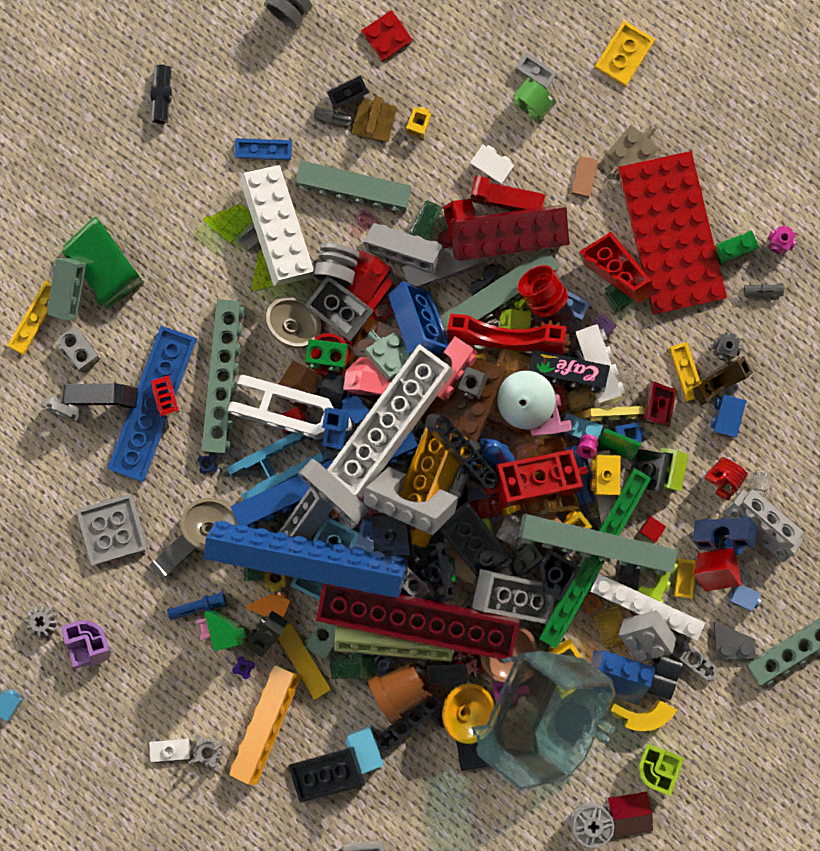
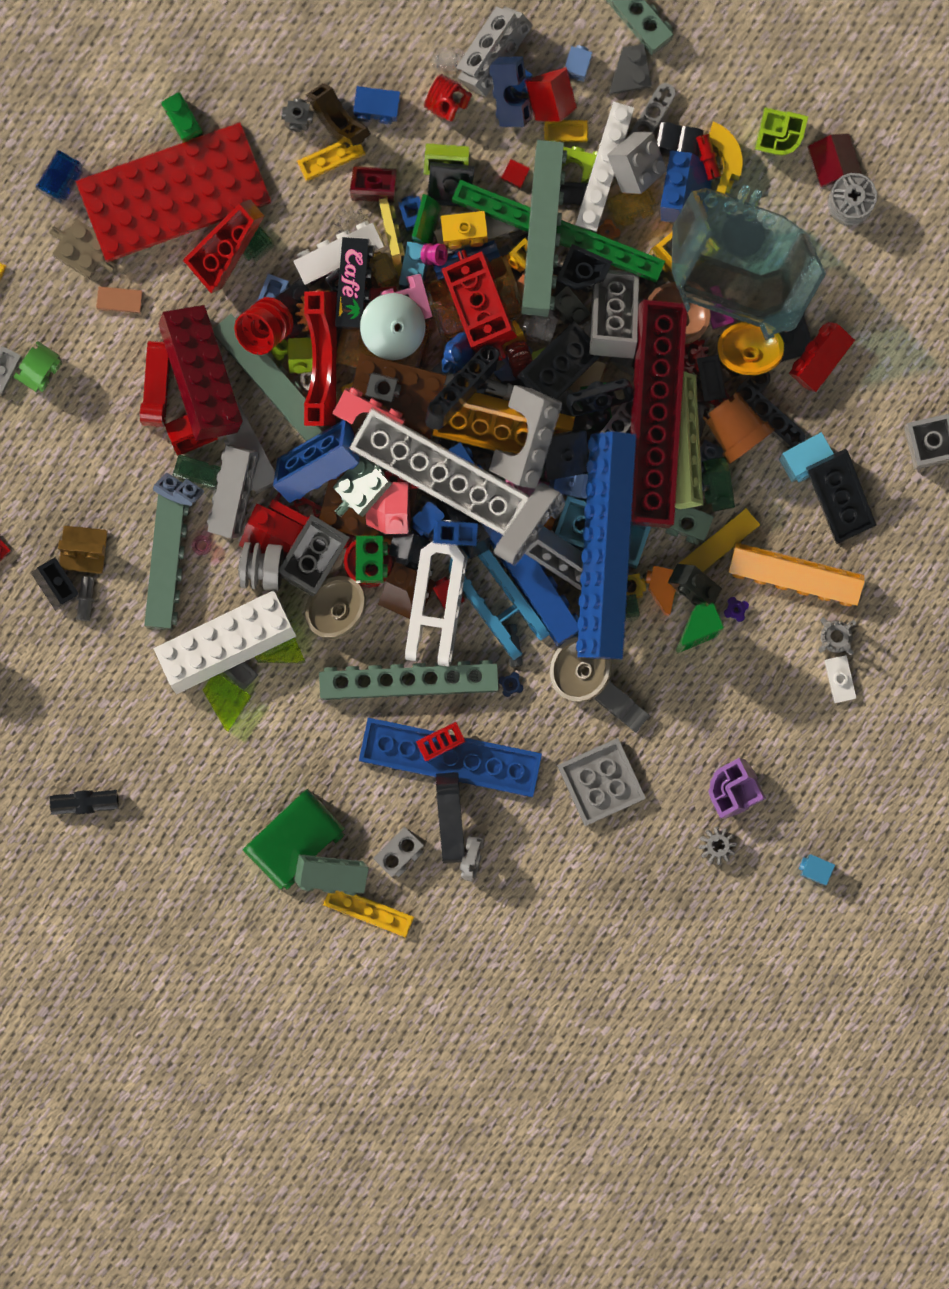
camera: 100 degrees left, 0 degrees up
blue pin [167,590,227,621] -> none
bright pink bush [195,618,210,640] -> none
blue plate [235,138,293,161] -> none
yellow brick [406,107,432,139] -> none
dark red plate [438,229,453,248] -> none
white brick [469,145,514,185] -> none
black slope [469,263,501,296] -> none
medium lavender tile [592,313,617,336] -> none
dark grey pin [744,283,784,298] -> none
dark pink brick [767,225,797,255] -> none
none -> clear blue brick [36,150,83,203]
none -> sand blue slope [153,473,204,506]
none -> red pin [696,134,721,180]
none -> red brick [789,321,855,392]

